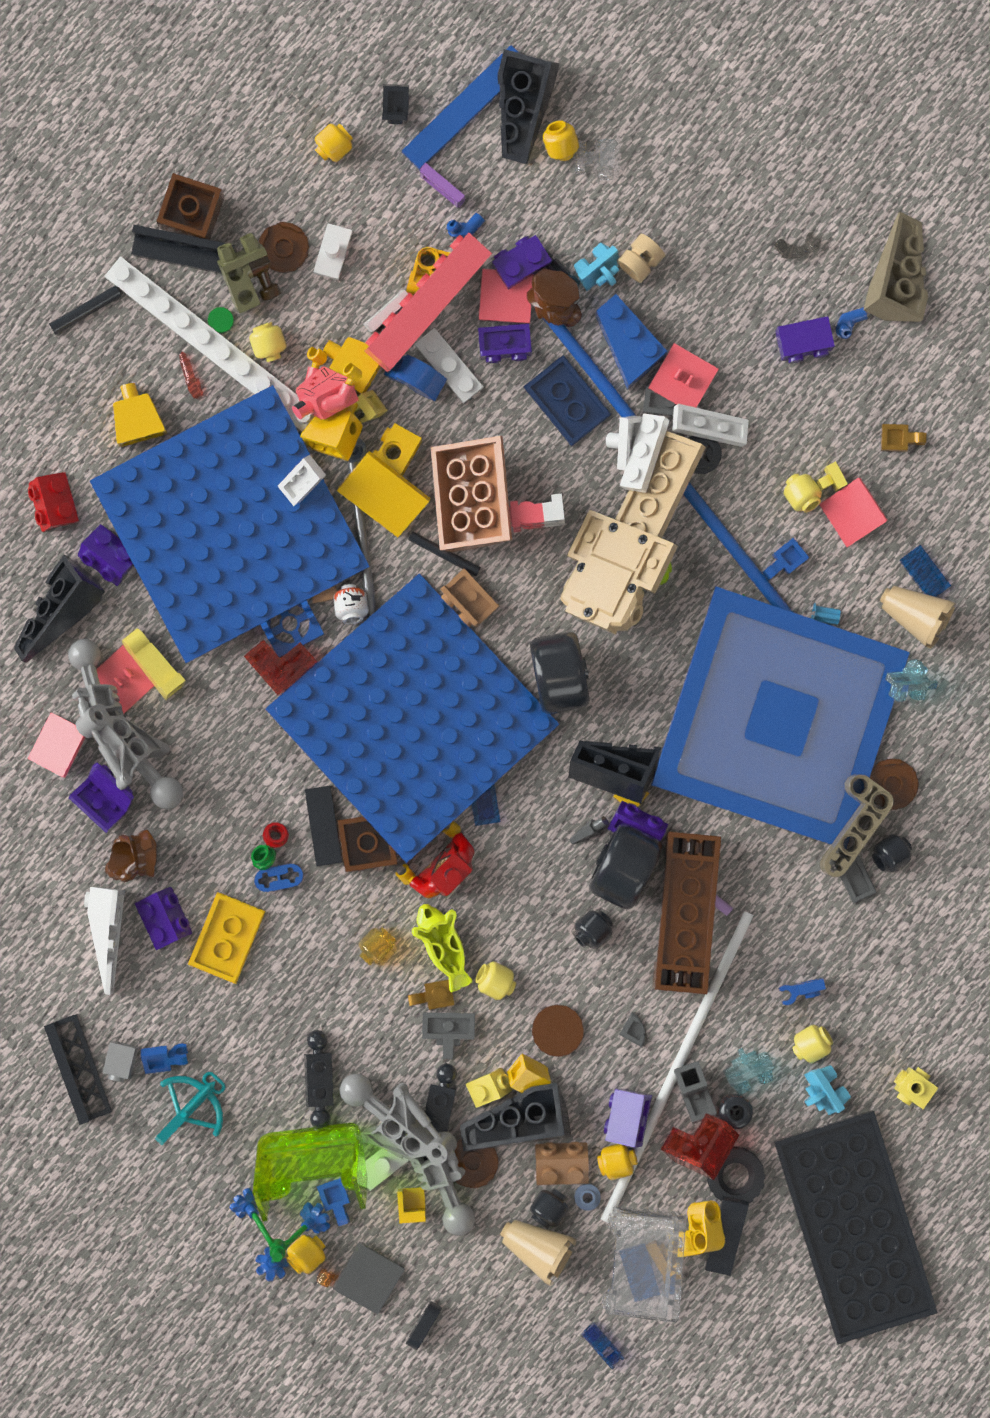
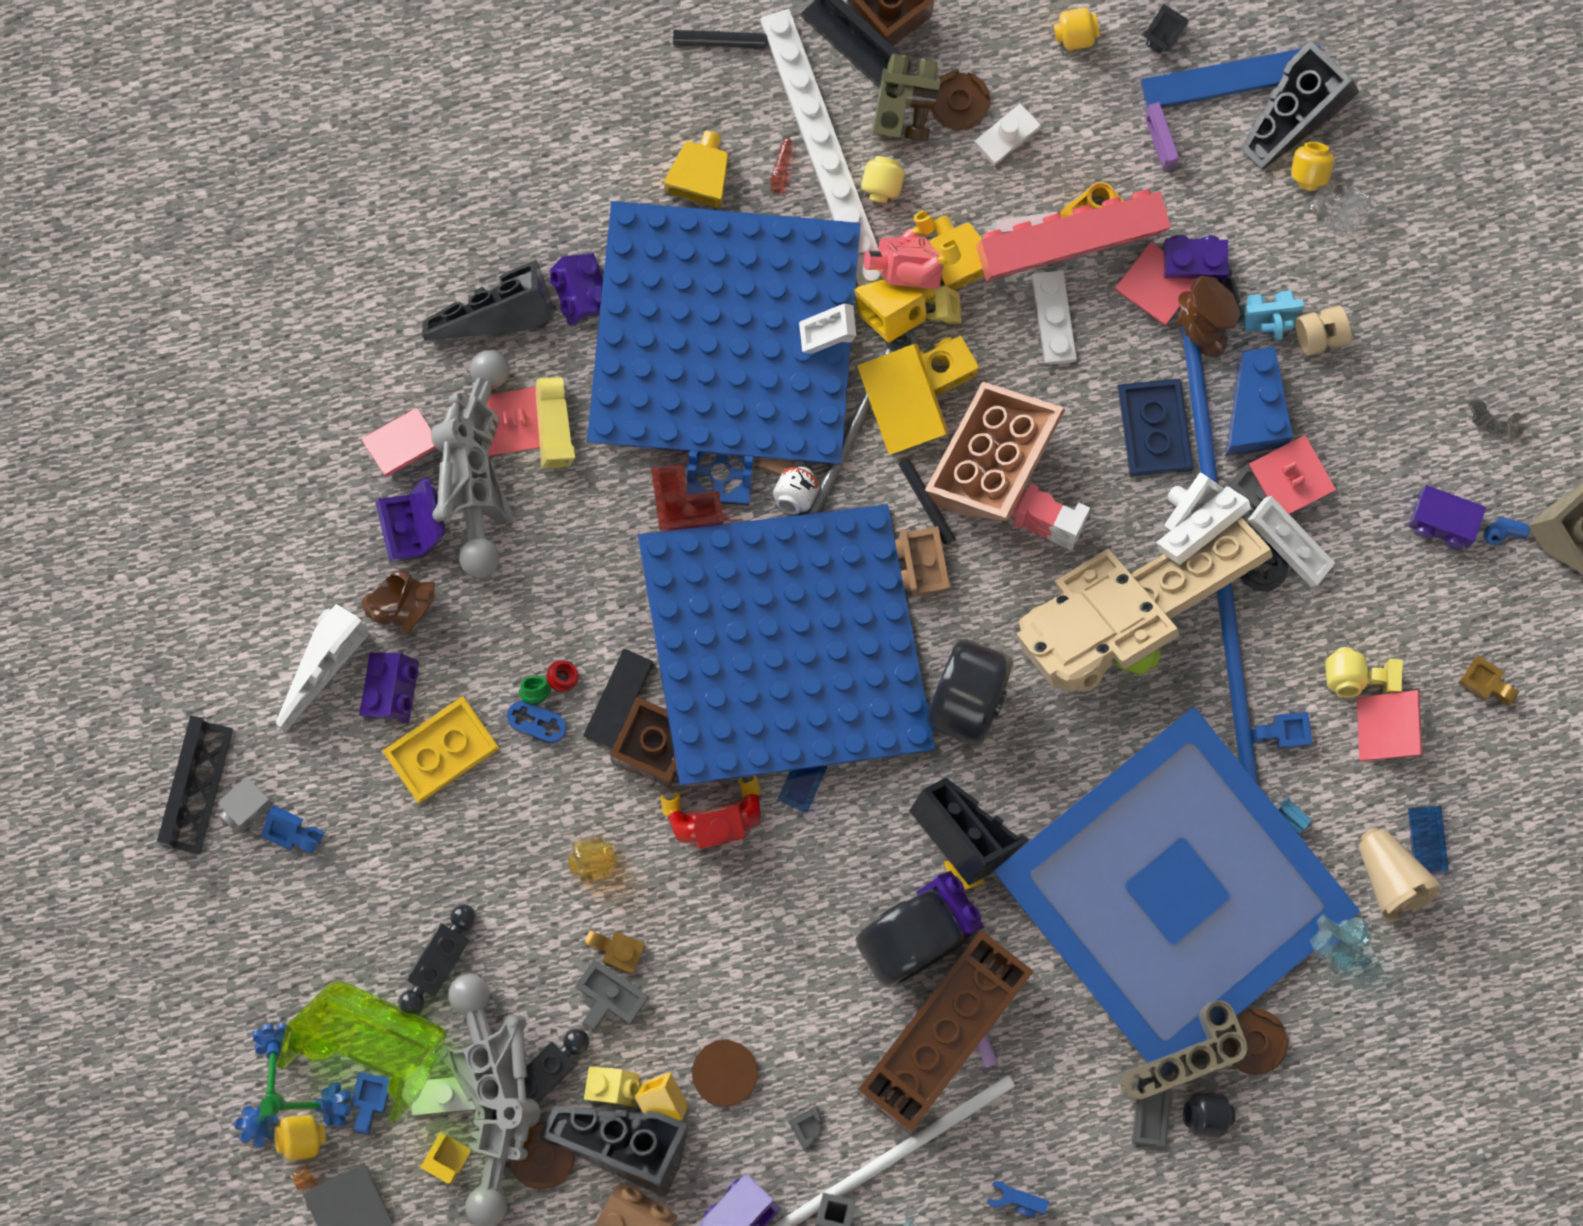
camera: 30 degrees right, 10 degrees down
red bracket [28,472,79,532] -> none
teal piece [155,1072,226,1145] -> none
green tile [208,307,234,334] -> none
blue brick [384,354,447,401] -> none
neon yellow animal [412,904,473,992] -> none
blue arm [446,213,485,238] -> none
light yellow head [475,962,516,1000] -> none
dark purple bracket [478,324,532,364] -> none
dark grey bar [569,816,609,844] -> none
black head [574,910,613,949] -> none

